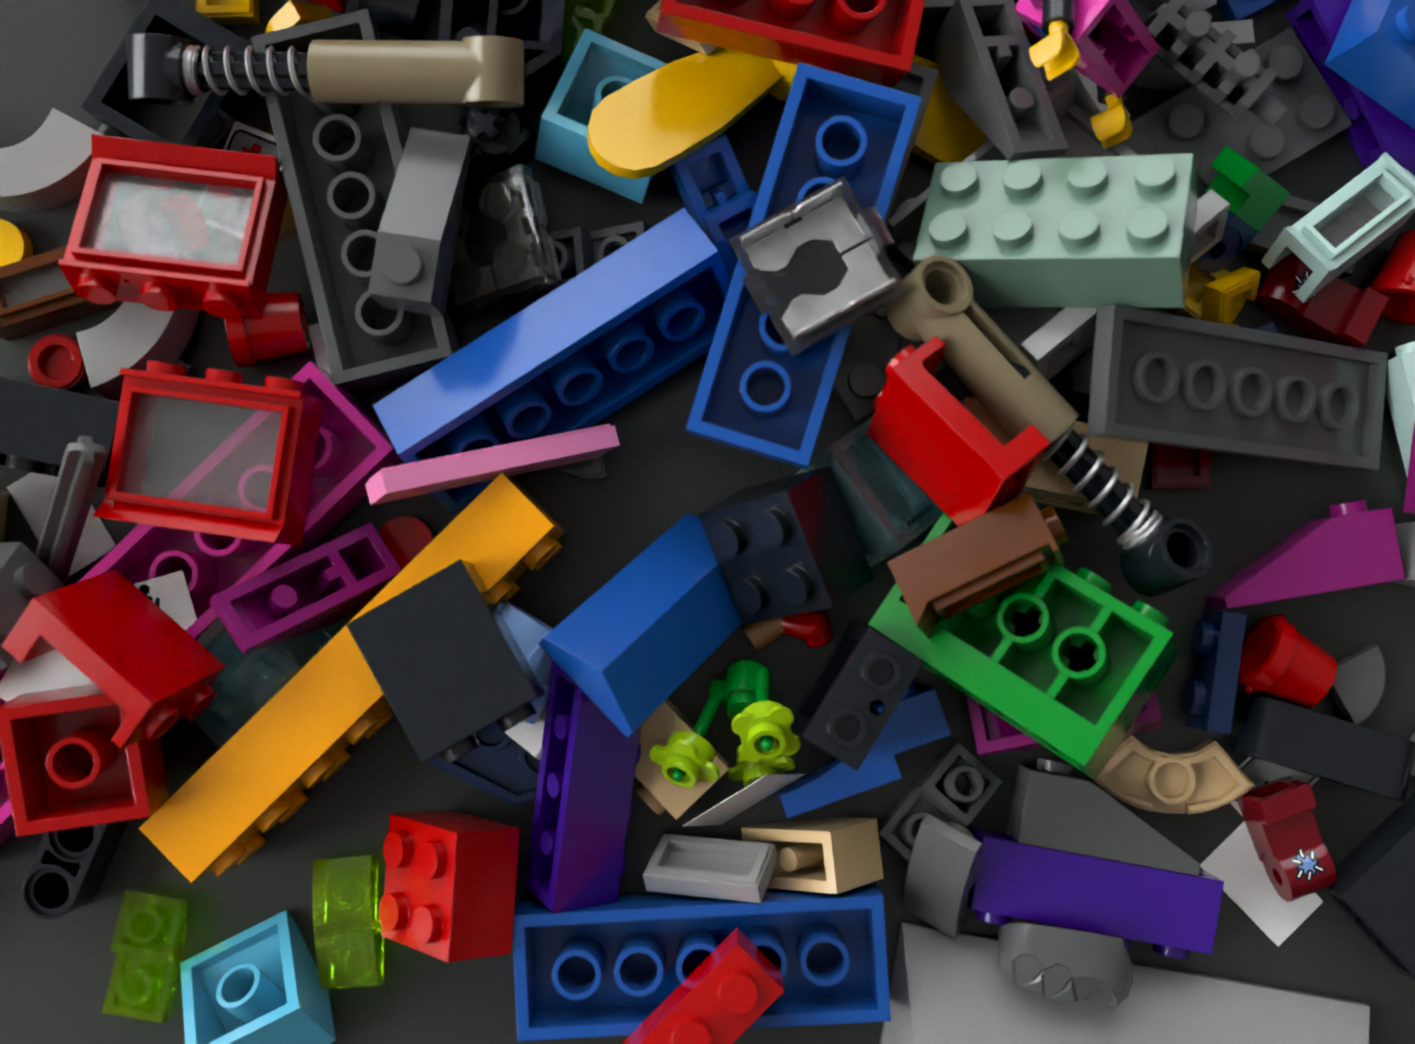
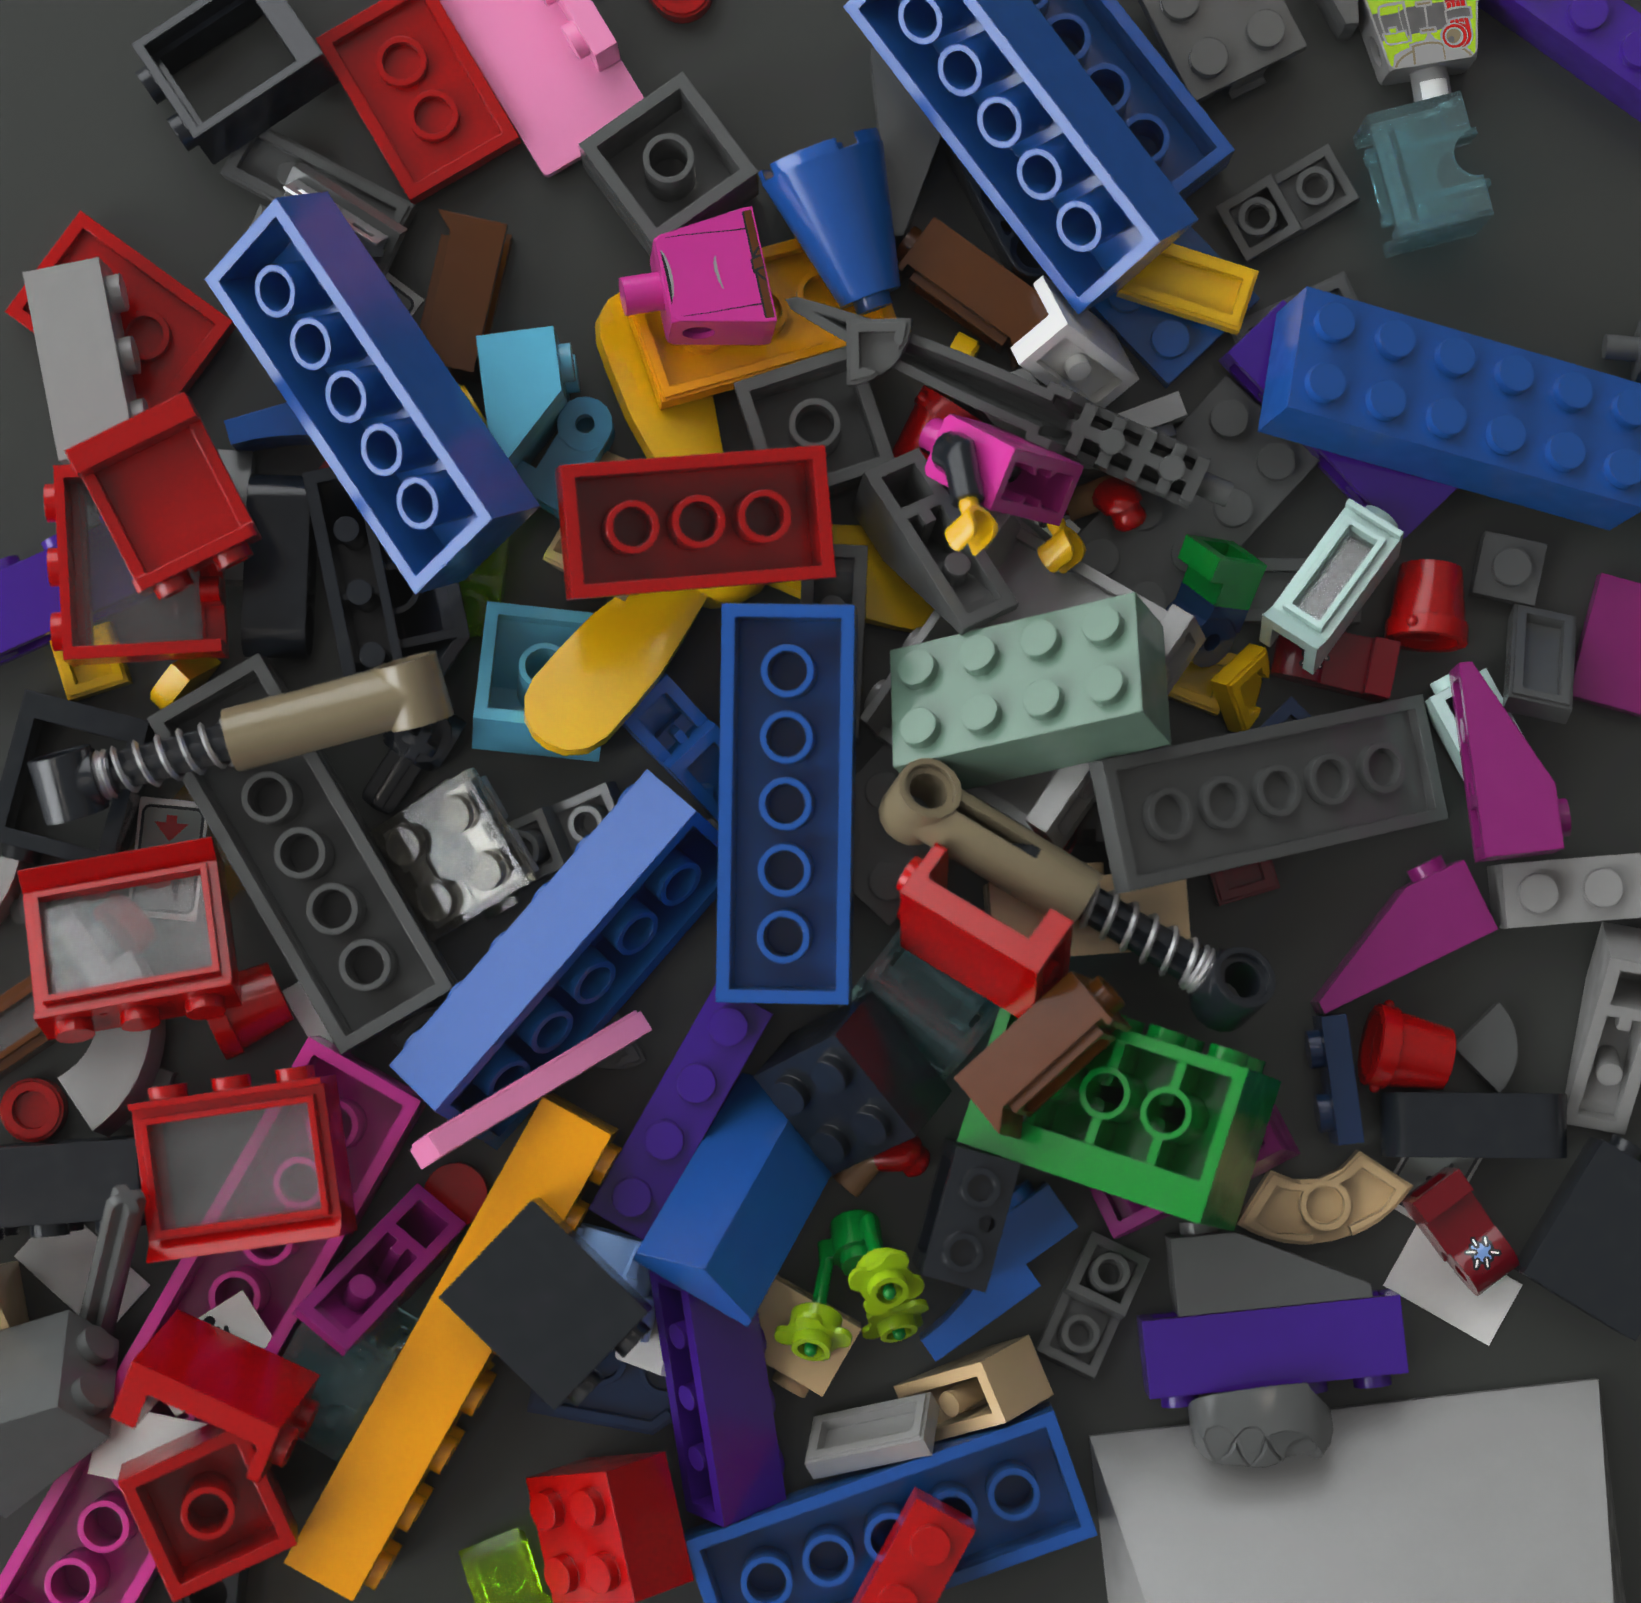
camera: 15 degrees left, 0 degrees up
dark grey slope [368,127,473,317] -> none
white sticker [682,774,805,827] -> none
piece [729,176,907,357] -> none
dark grey slope [903,813,982,939] -> none
none -> dark purple brick [588,984,774,1240]
none -> red arm [1067,475,1147,532]

